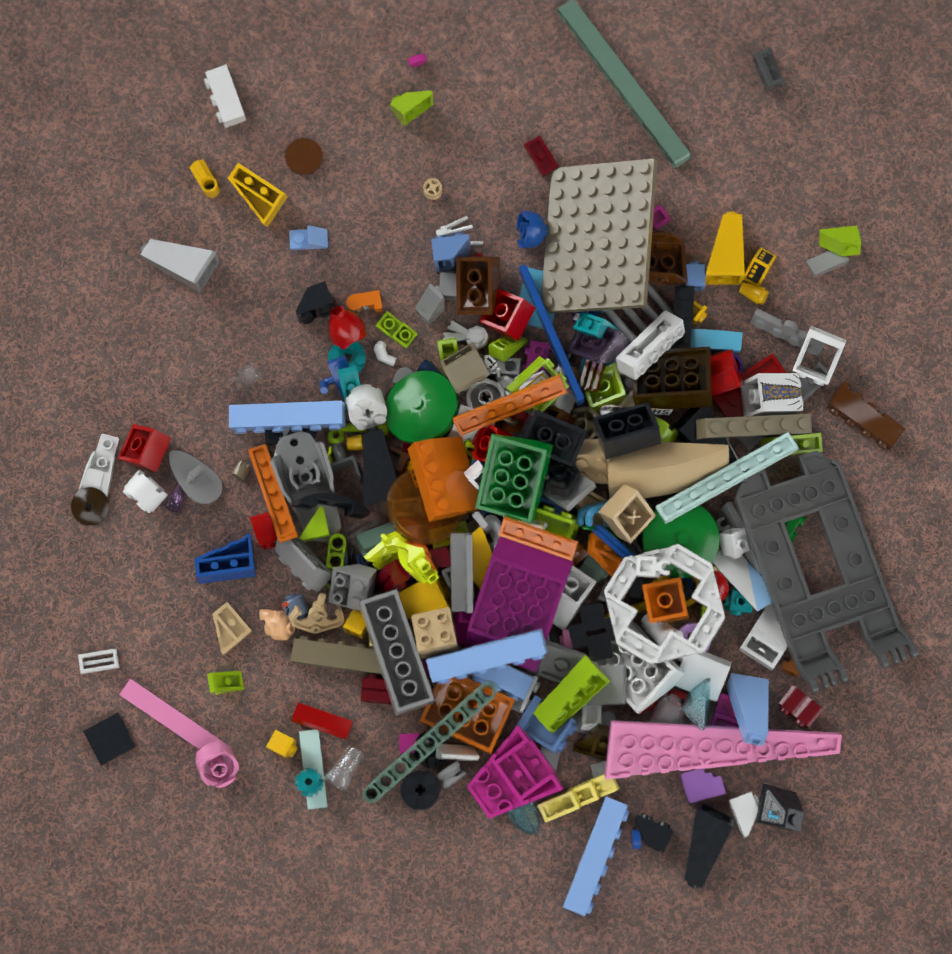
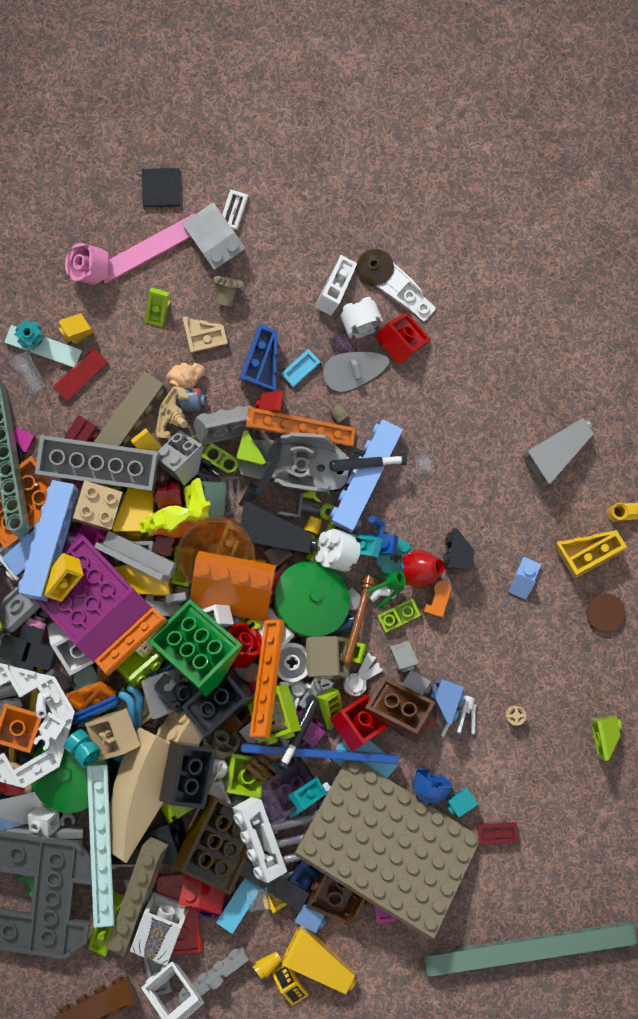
camera: 115 degrees right, 5 degrees up
none -> white arm [36,691,52,718]
none -> yellow slope [44,553,83,602]
none -> teal wheel [64,729,102,768]
none -> light grey slope [182,202,245,271]
none -> dark tan gear [213,276,244,306]
none -> clear tile [246,887,271,912]
none -> black piece [277,698,320,771]
none -> medium azure tile [281,349,321,389]
none -> dark blue slope [288,861,321,891]
none -> white slope [315,255,357,316]
none -> black piece [329,454,407,472]
none -> dark orange piece [343,575,378,665]
none -> green plant [366,570,406,609]
none -> teal brick [446,786,478,817]

